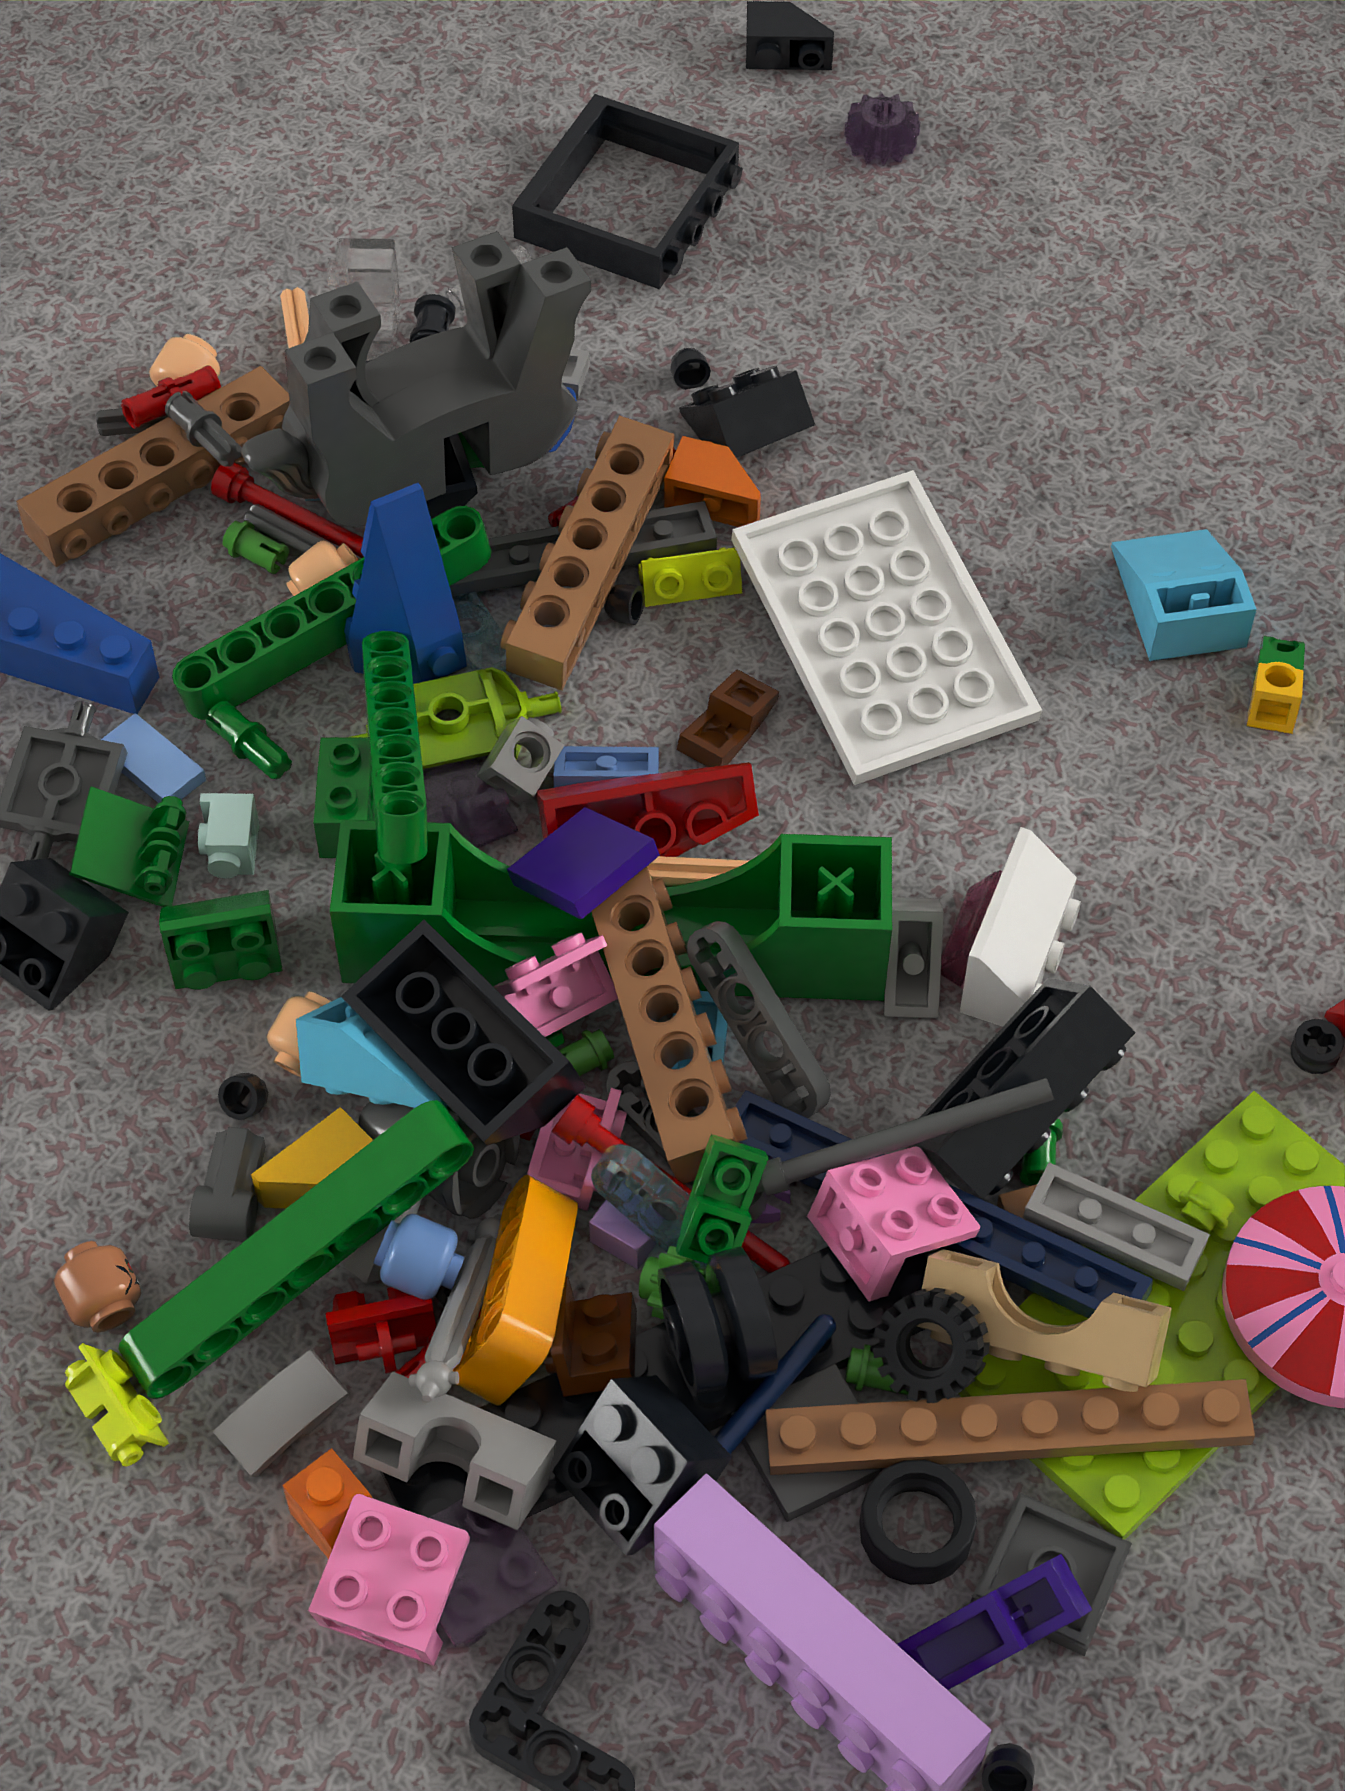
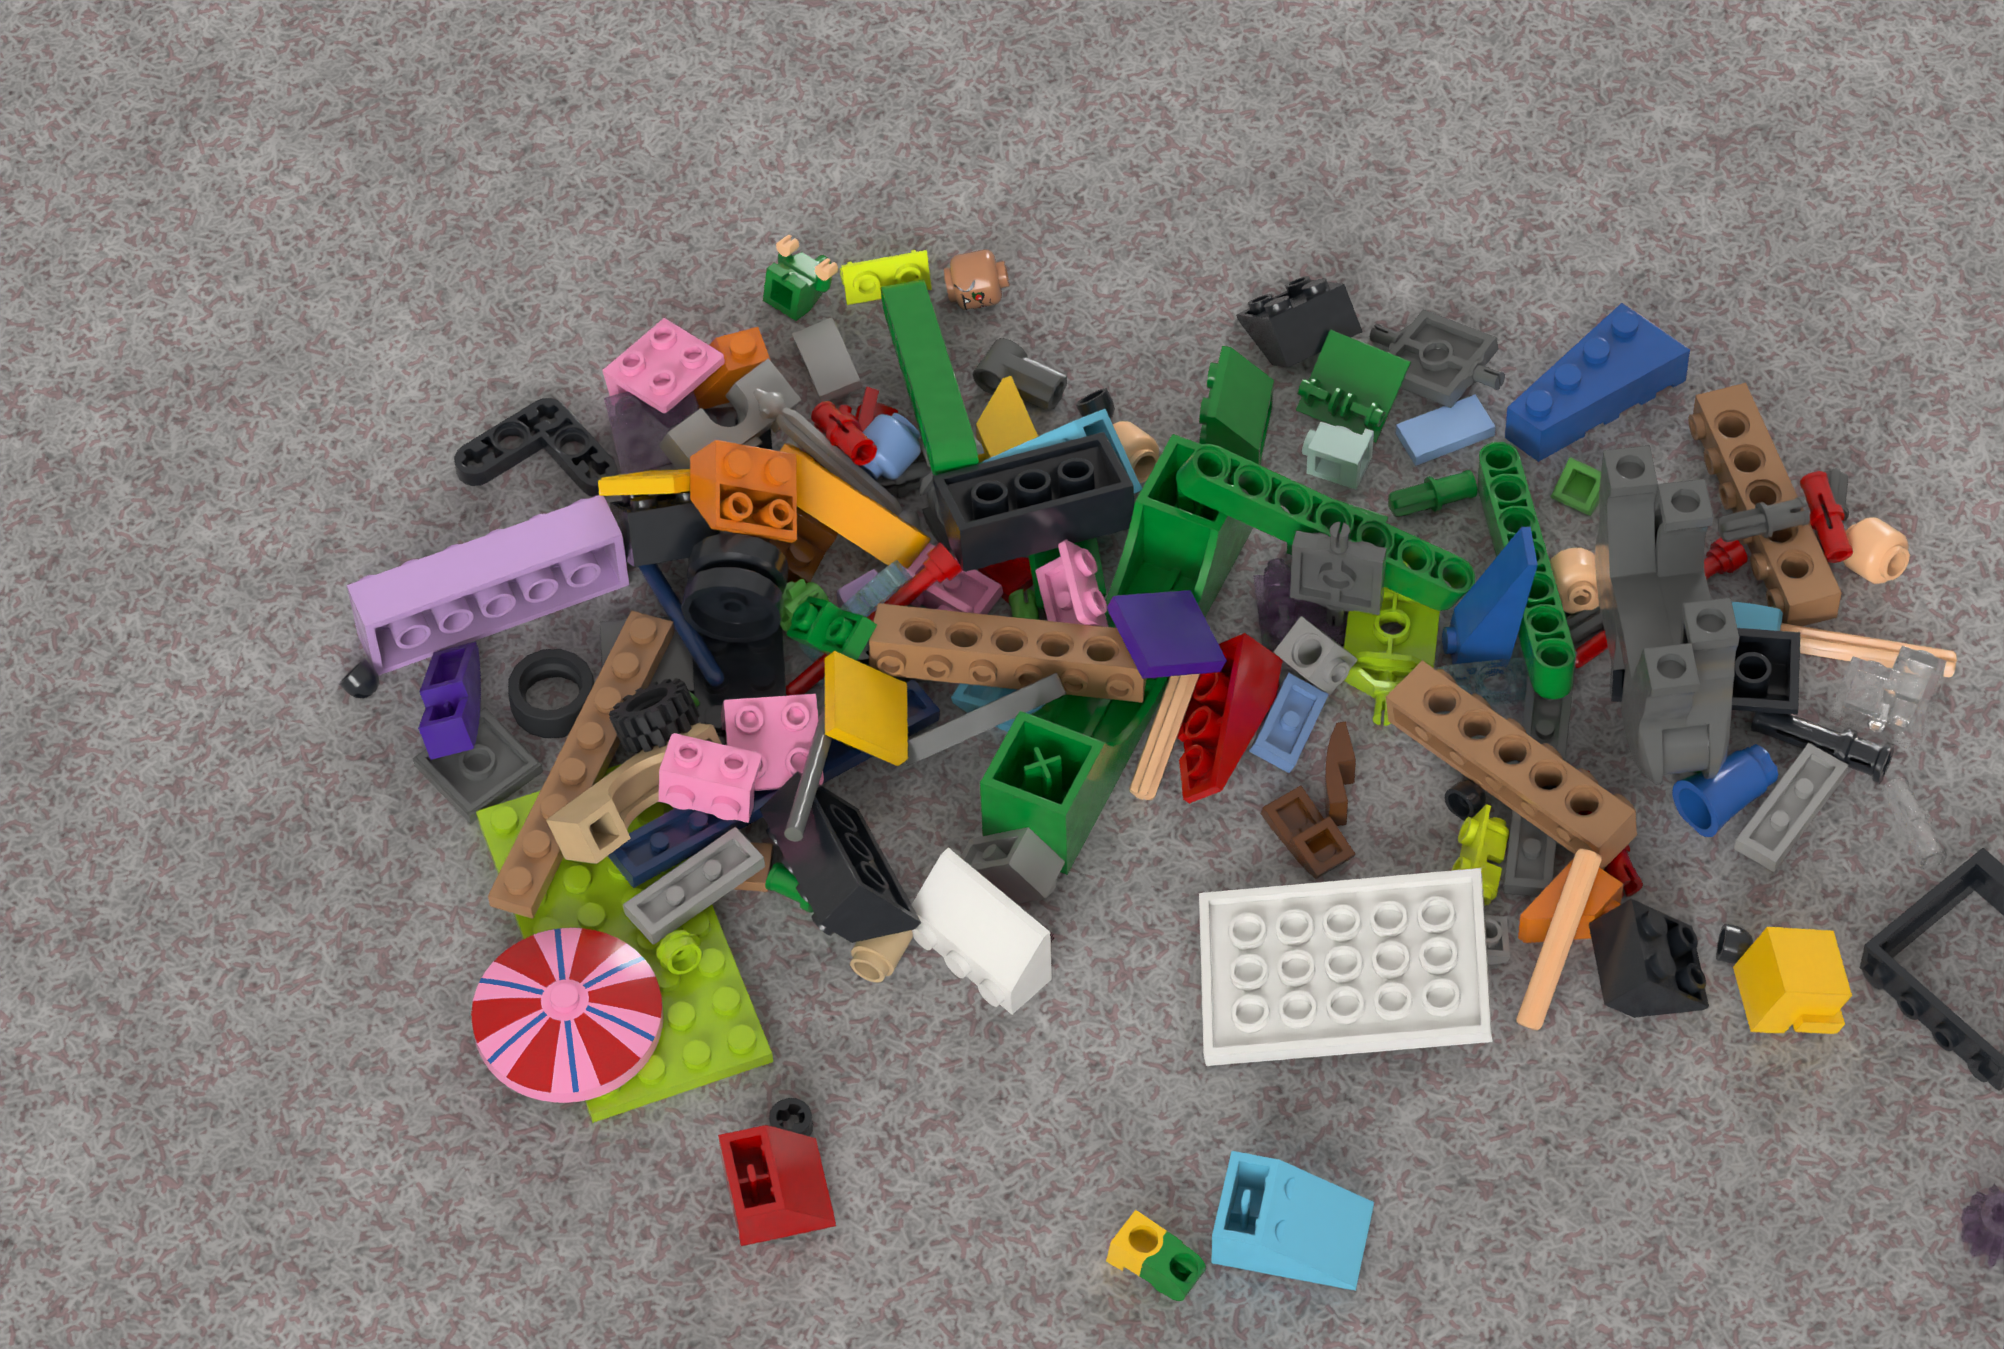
camera: 115 degrees right, 0 degrees up
none -> yellow tile [598,469,690,496]
none -> bright pink bracket [658,734,761,823]
none -> orange slope [690,440,797,543]
none -> green piece [763,235,838,321]
none -> red pin [811,401,877,466]
none -> yellow tile [825,651,908,766]
none -> dark grey plate [1290,522,1387,627]
none -> reddish brown slope [1324,721,1356,826]
none -> light nougat axle [1516,848,1602,1030]
none -> bright green slope [1550,457,1601,516]
none -> yellow plate [1733,927,1852,1034]

